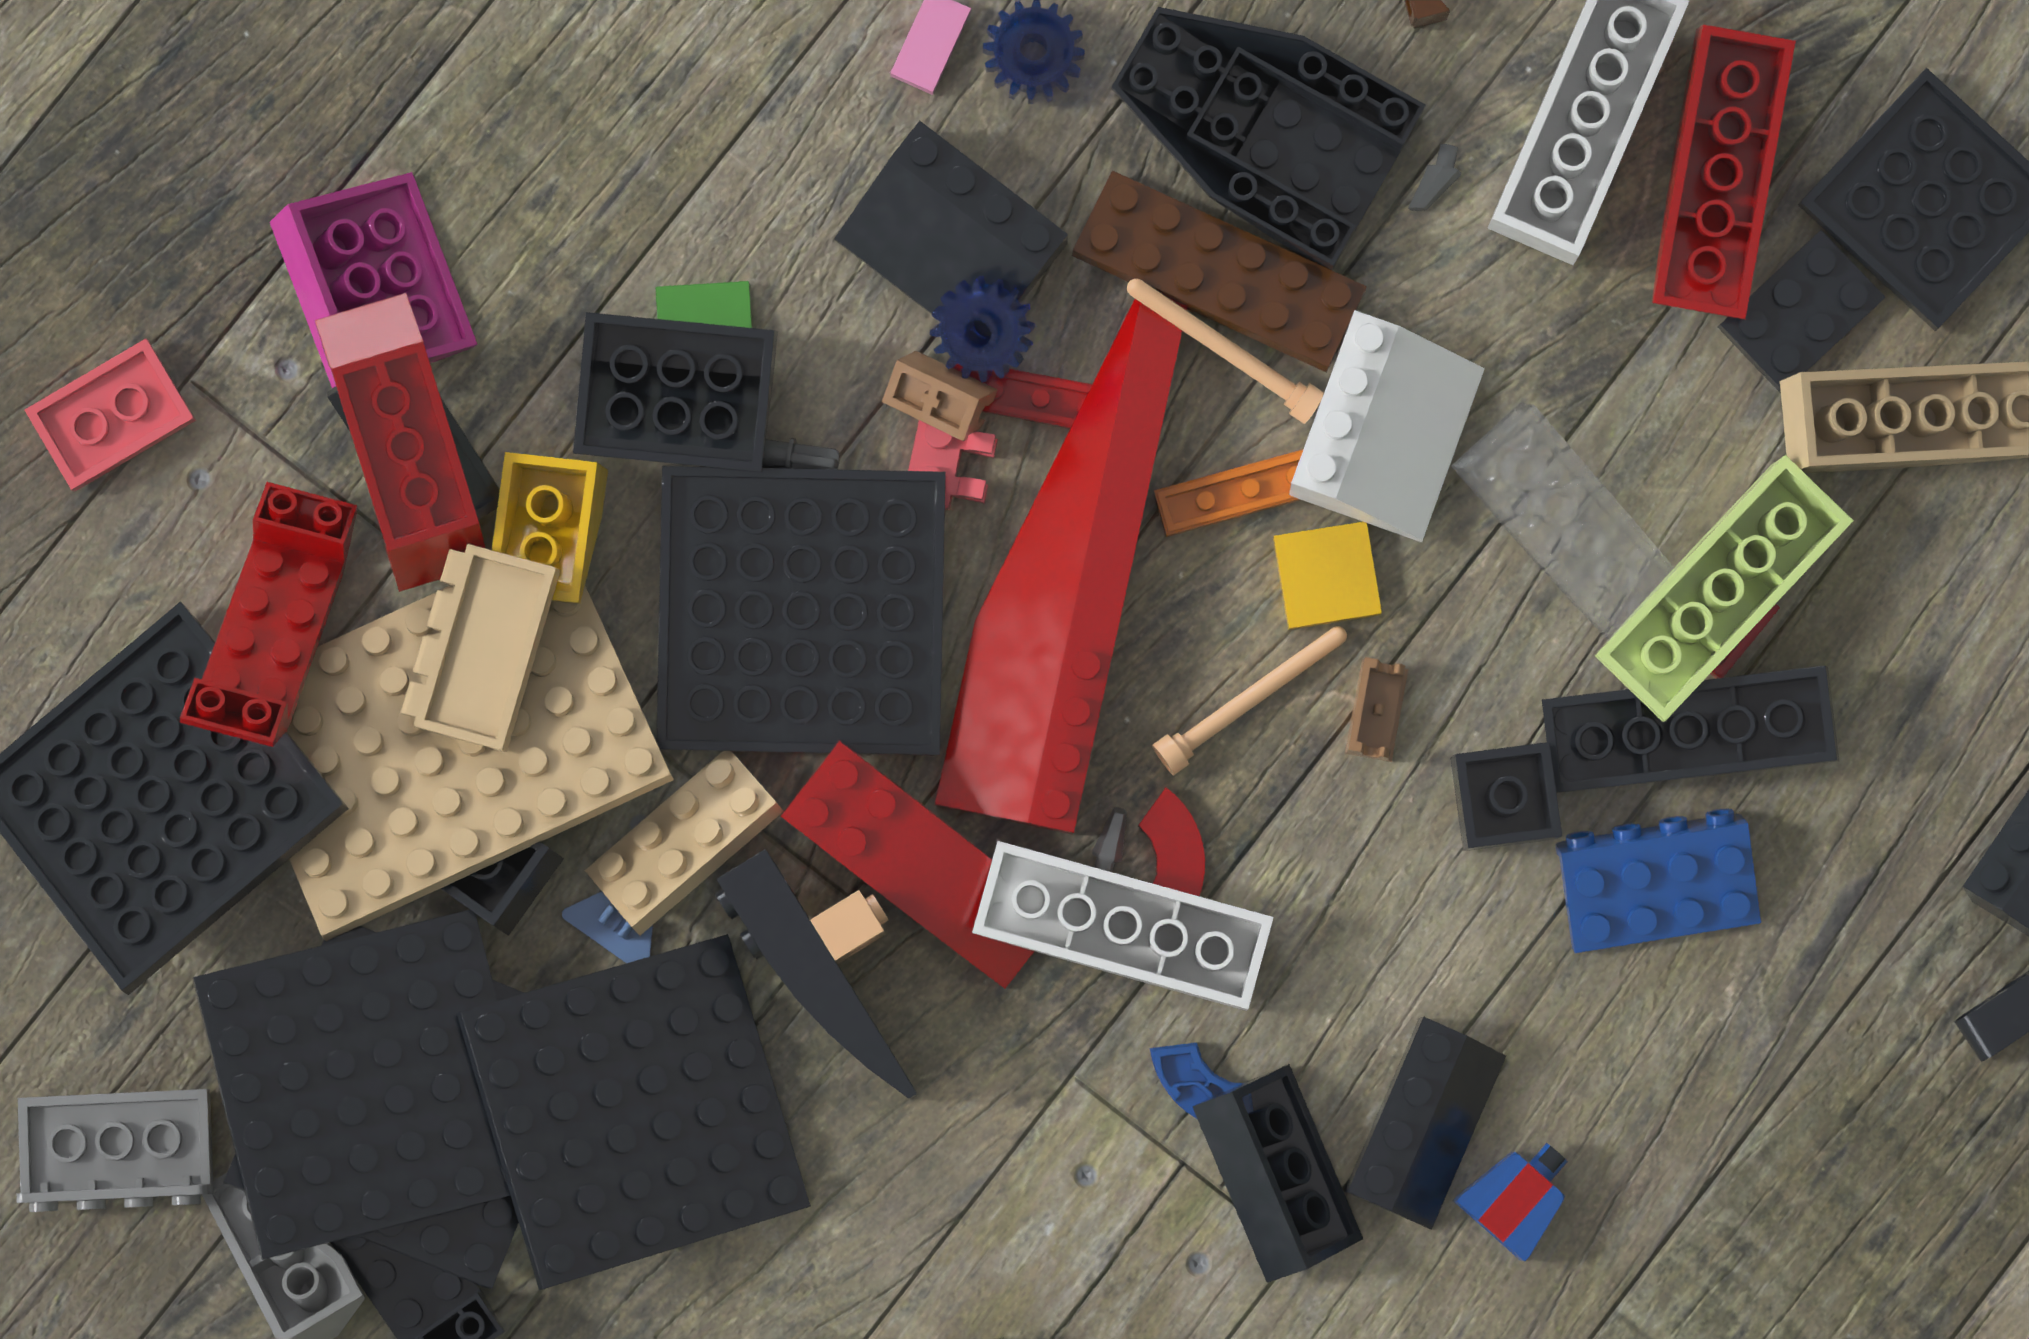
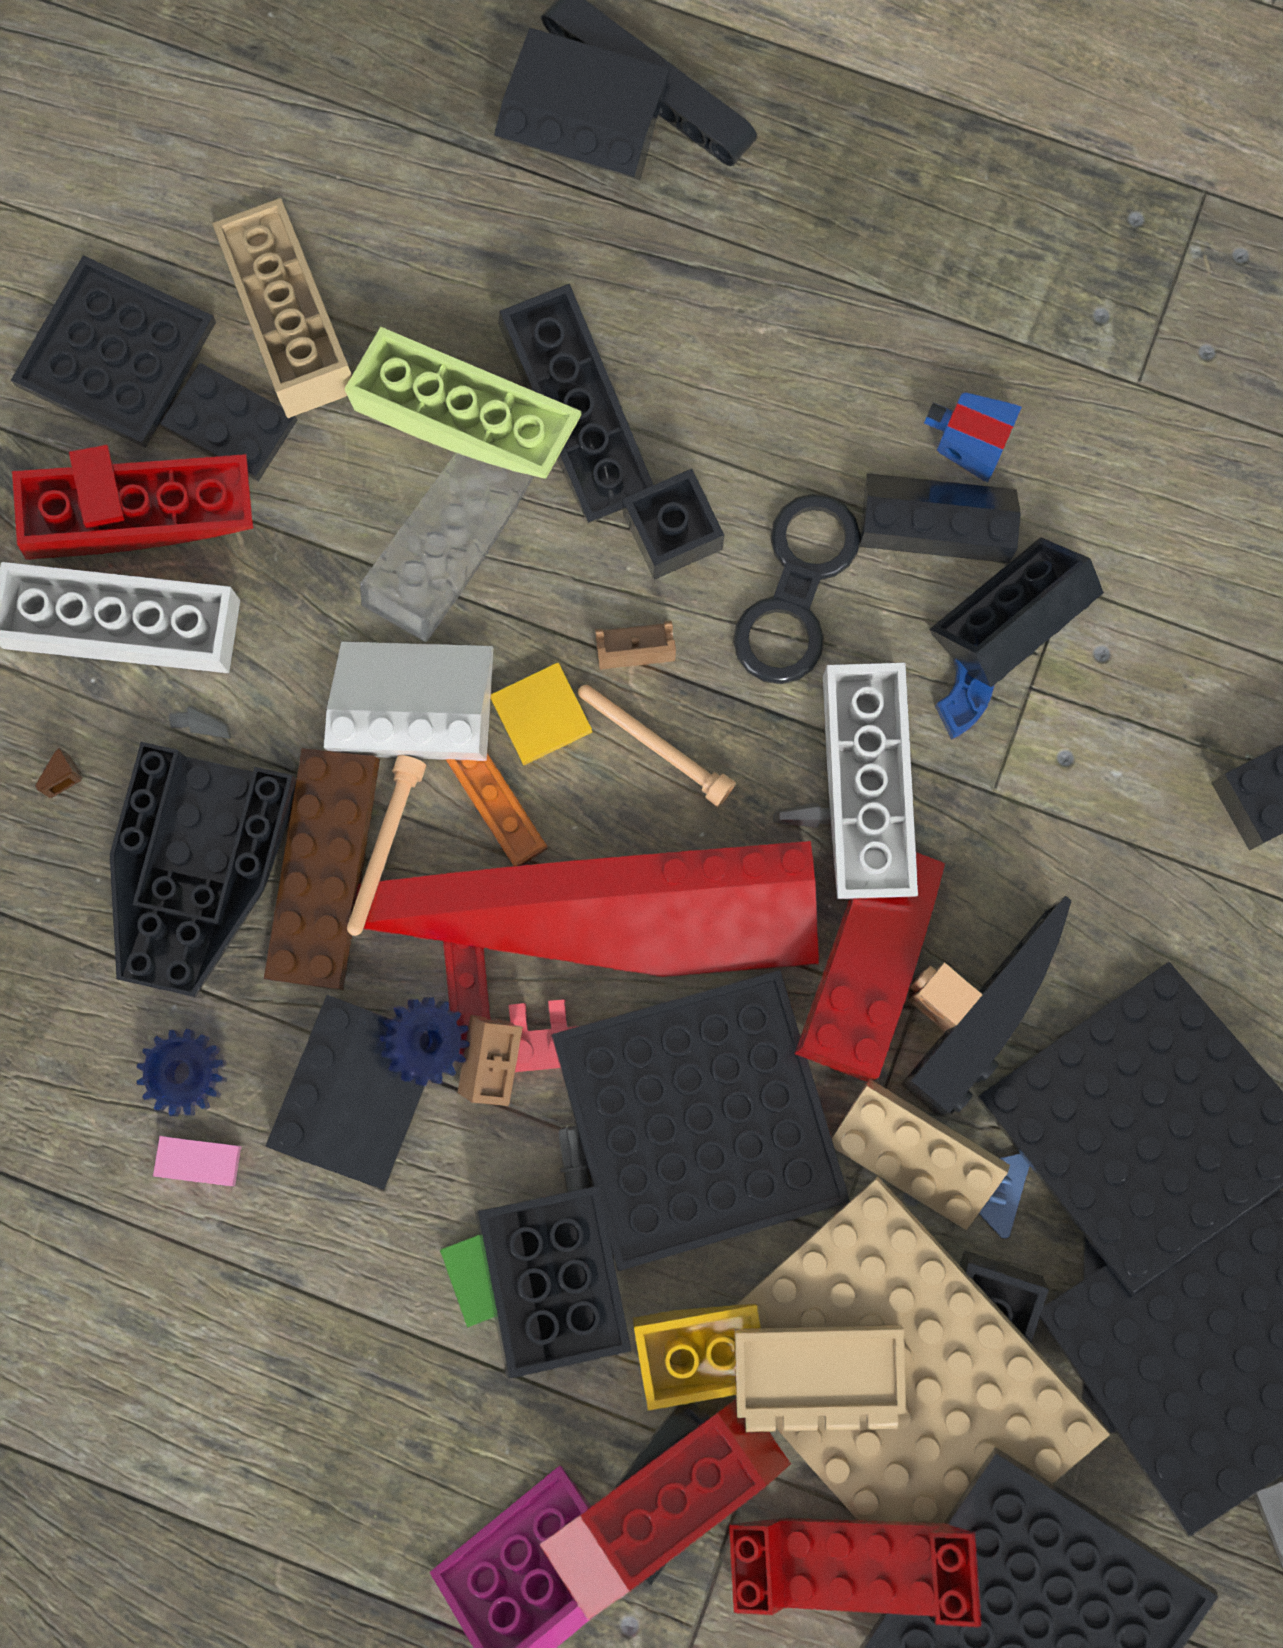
camera: 105 degrees left, 5 degrees down
red tile [1138,787,1205,896] -> none
blue bracket [1555,809,1761,953] -> none
none -> red tile [69,445,125,528]
none -> black bar [733,494,861,684]

